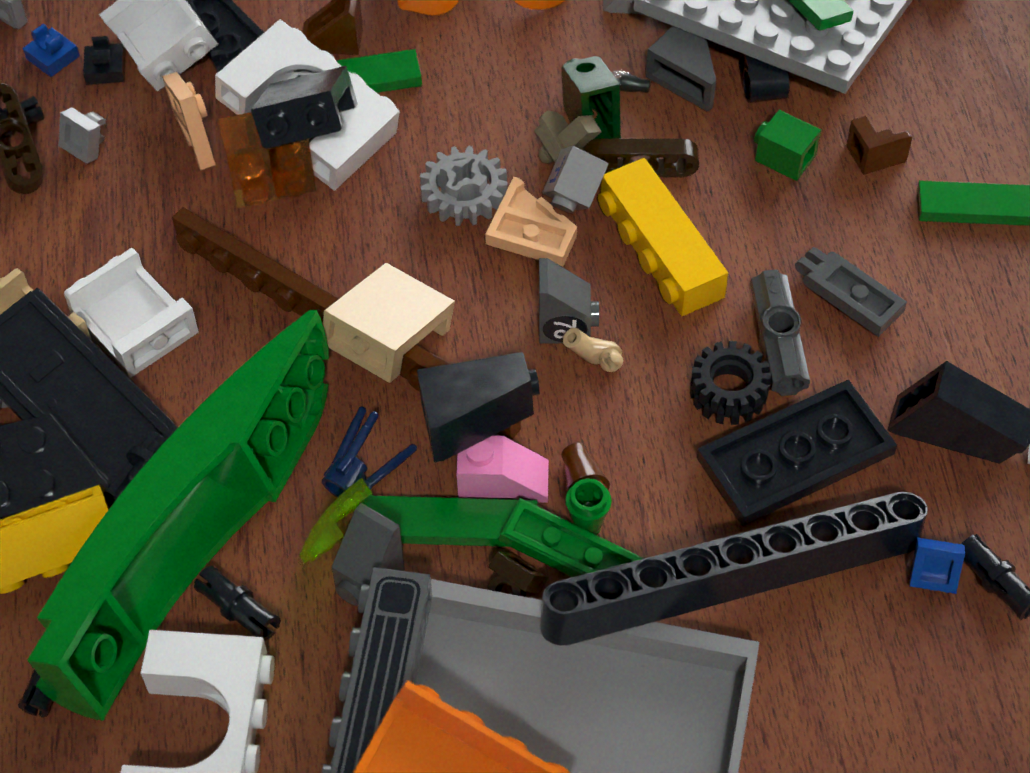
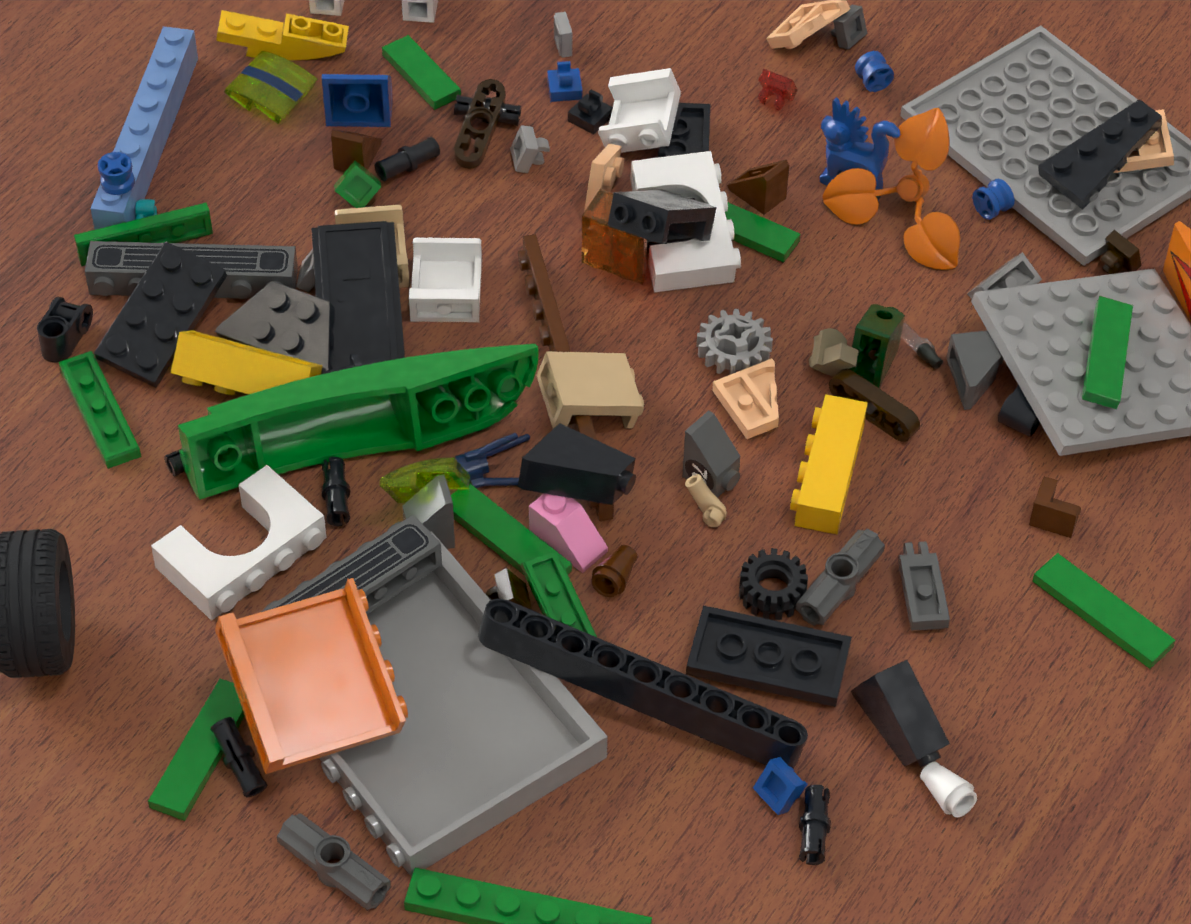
camera: 40 degrees right, 5 degrees down
light grey brick [542,146,609,213] -> none
green cone [566,479,612,535] -> none
green brick [754,110,821,181] -> none

